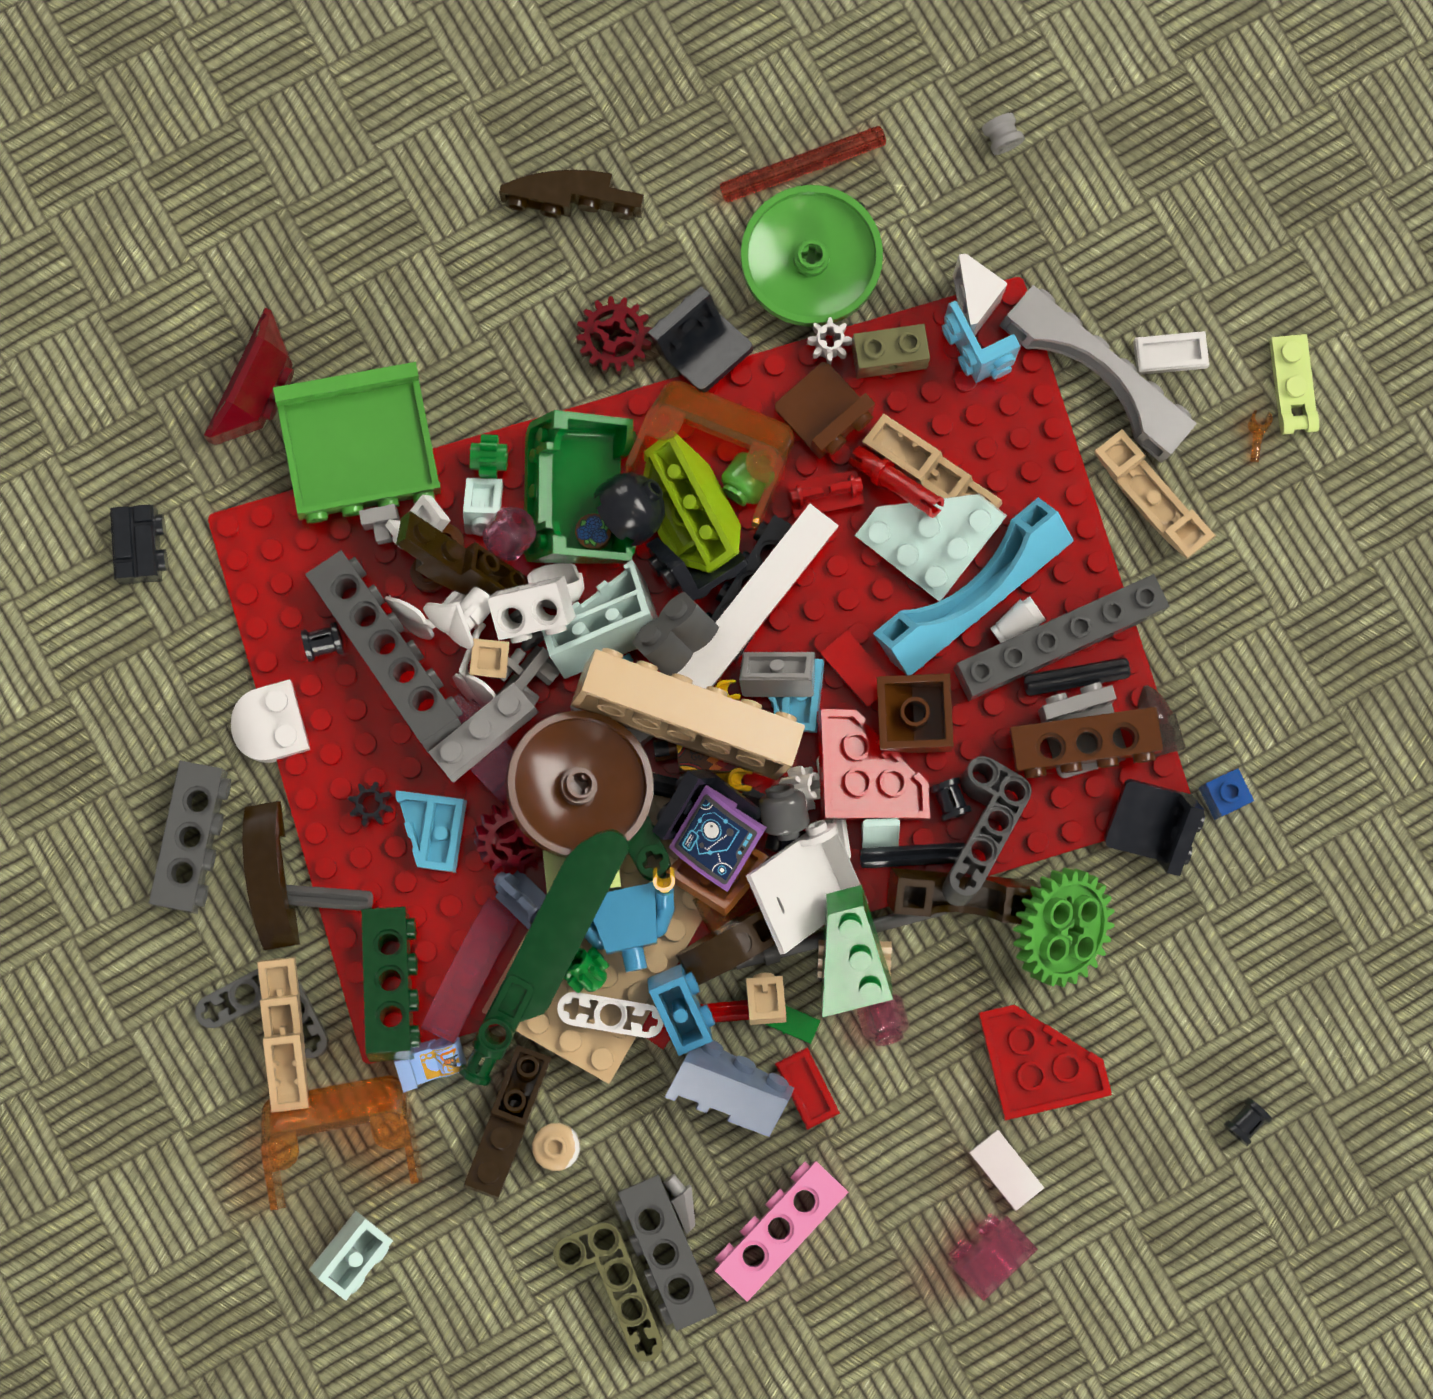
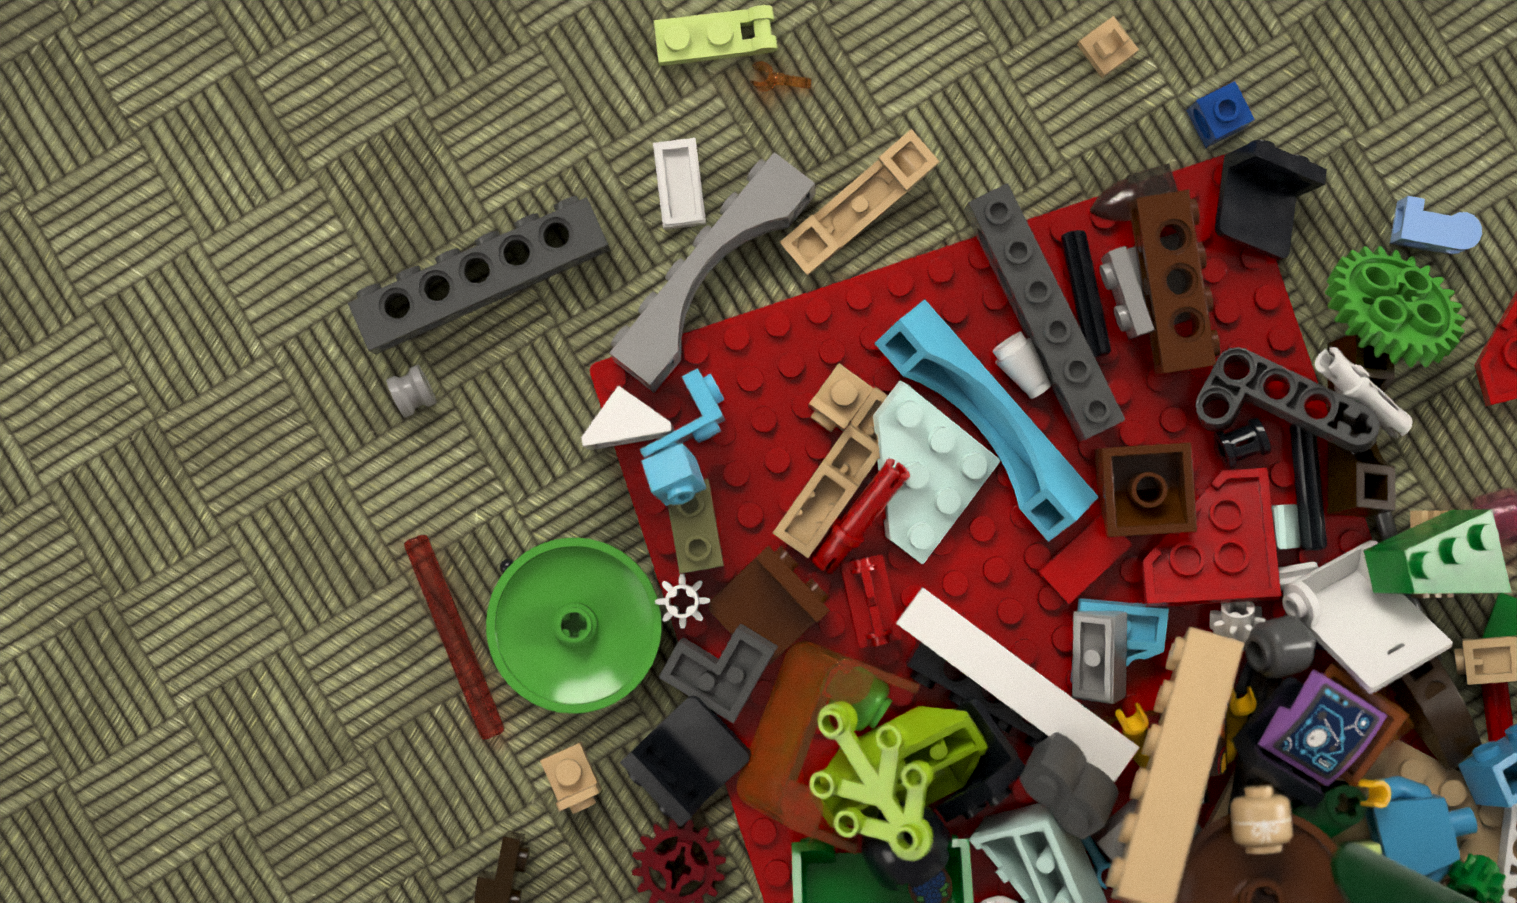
camera: 85 degrees left, 5 degrees up
none -> dark grey brick [348,196,611,354]
none -> tan bracket [540,742,602,814]
none -> medium azure plate [642,443,706,506]
none -> dark grey plate [659,624,778,723]
none -> tan bracket [808,363,874,432]
none -> lime plant [810,701,933,861]
none -> tan tile [1077,16,1139,78]
none -> tan head [1230,785,1293,854]
none -> white pin [1315,347,1413,438]
none -> light blue leg [1390,196,1482,254]

